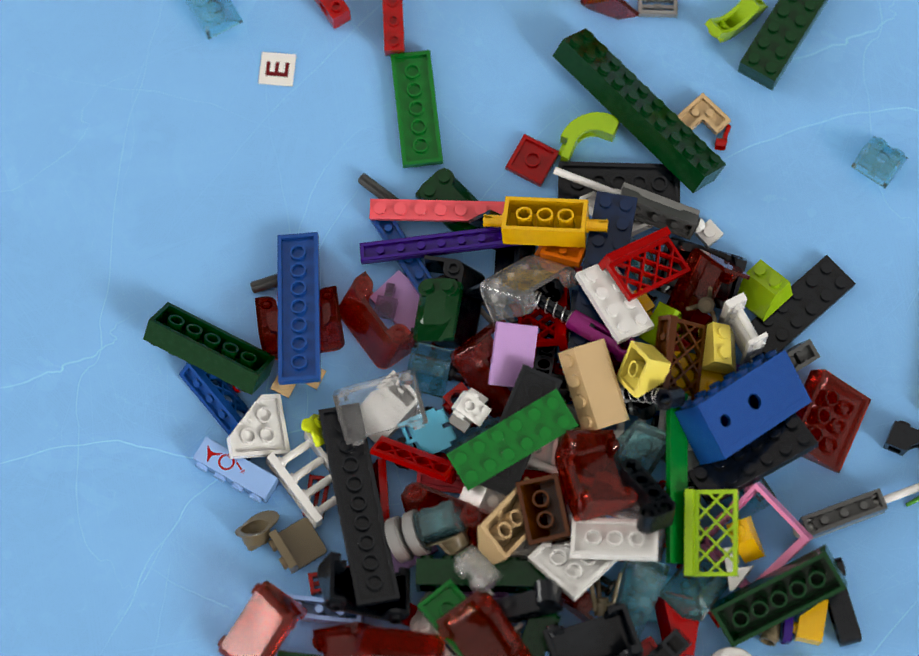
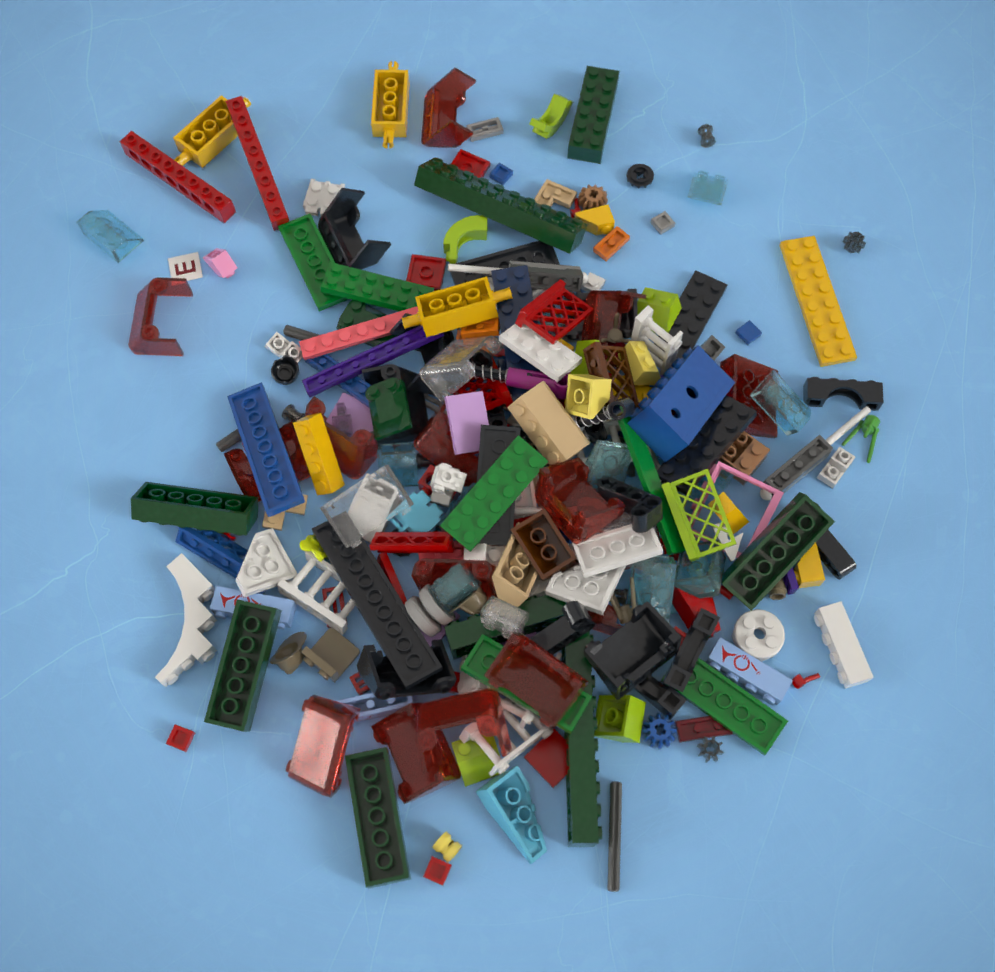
camera: 20 degrees left, 5 degrees down
none -> clear red windscreen [128,277,193,356]
none -> white arch [155,553,217,687]
none -> red plate [166,724,195,752]
none -> bright pink slope [203,248,238,278]
none -> dark green brick [204,599,282,732]
none -> white slope [265,332,303,363]
none -> black hair [271,355,299,385]
none -> clear smoke bush [282,404,307,423]
none -> yellow brick [293,413,345,495]
none -> white plate [303,178,345,217]
none -> black windscreen [318,188,391,270]
none -> green plate [320,262,434,311]
none -> red tile [451,149,490,178]
none -> blue tile [489,162,513,185]
none -> yellow slope [574,205,615,235]
none -> medium nougat gear [578,184,608,211]
none -> orange plate [593,226,630,261]
none -> black gear [626,164,654,189]
none -> light grey tile [650,211,675,235]
none -> clear smoke bush [698,124,716,148]
none -> medium nougat slope [719,431,770,485]
none -> blue tile [735,320,762,345]
none -> clear light blue slope [750,370,811,436]
none -> white slope [817,447,856,489]

